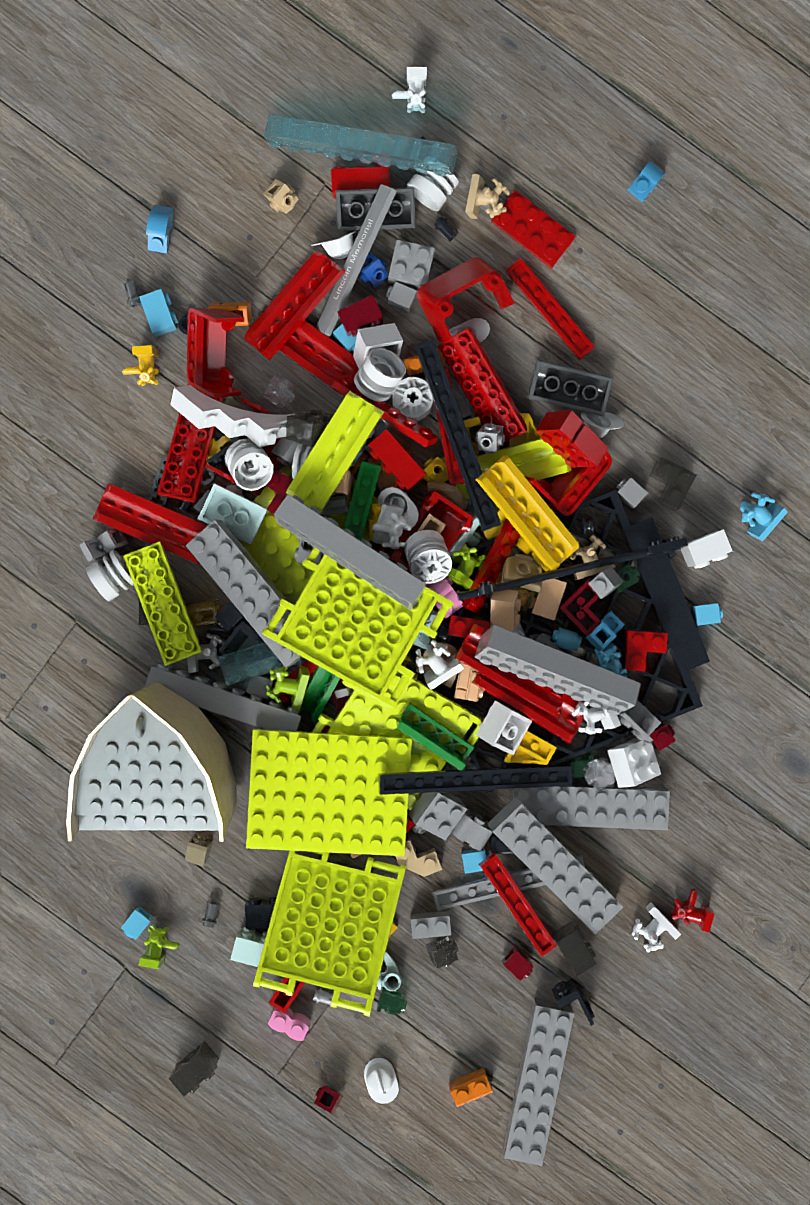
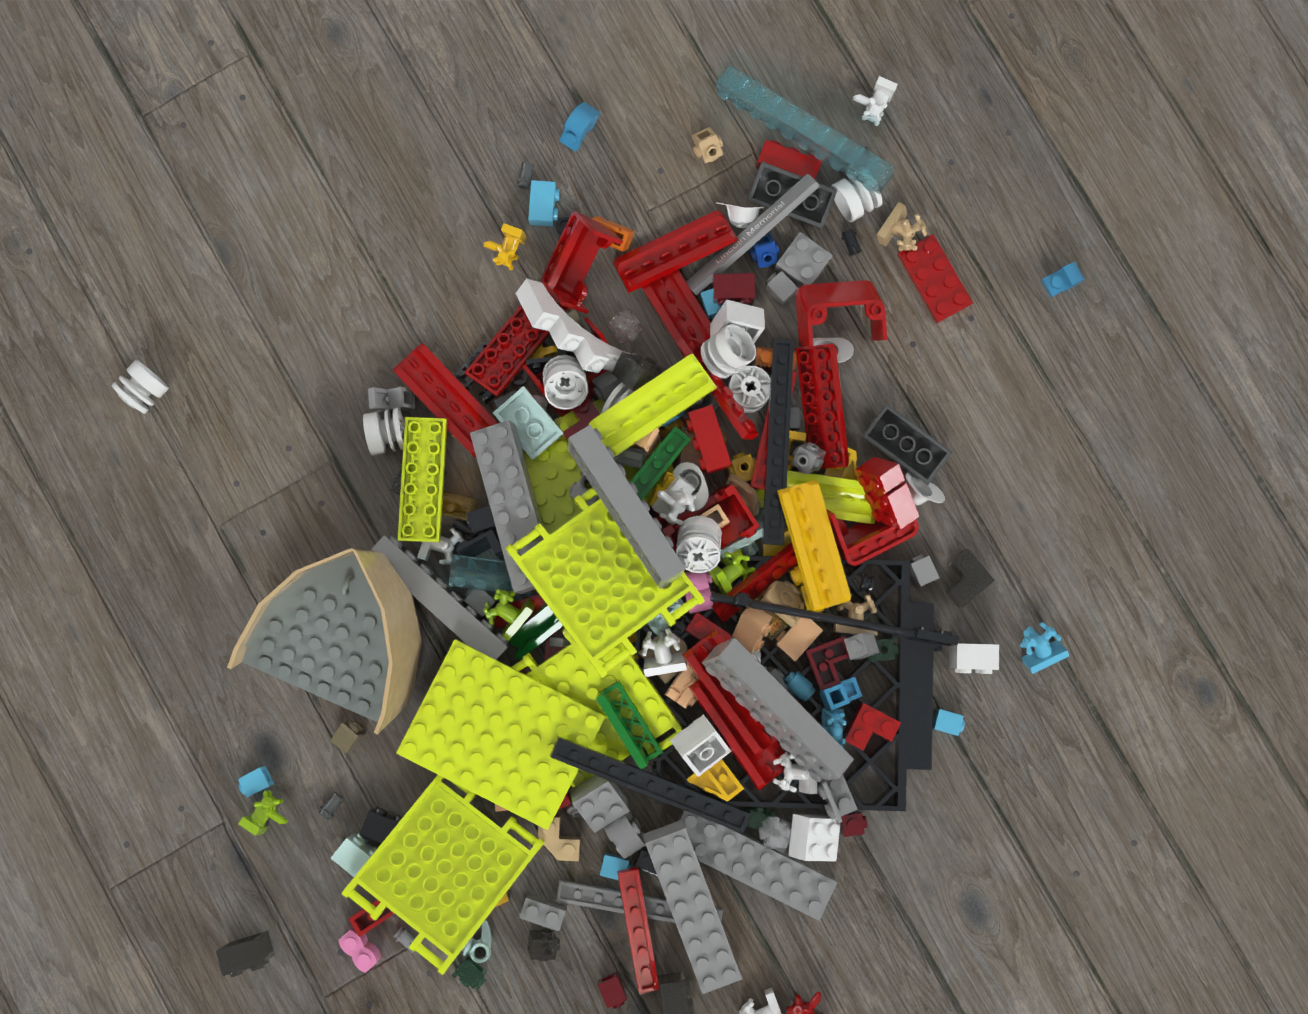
camera: 25 degrees right, 5 degrees down
red plate [505,258,595,360] -> none

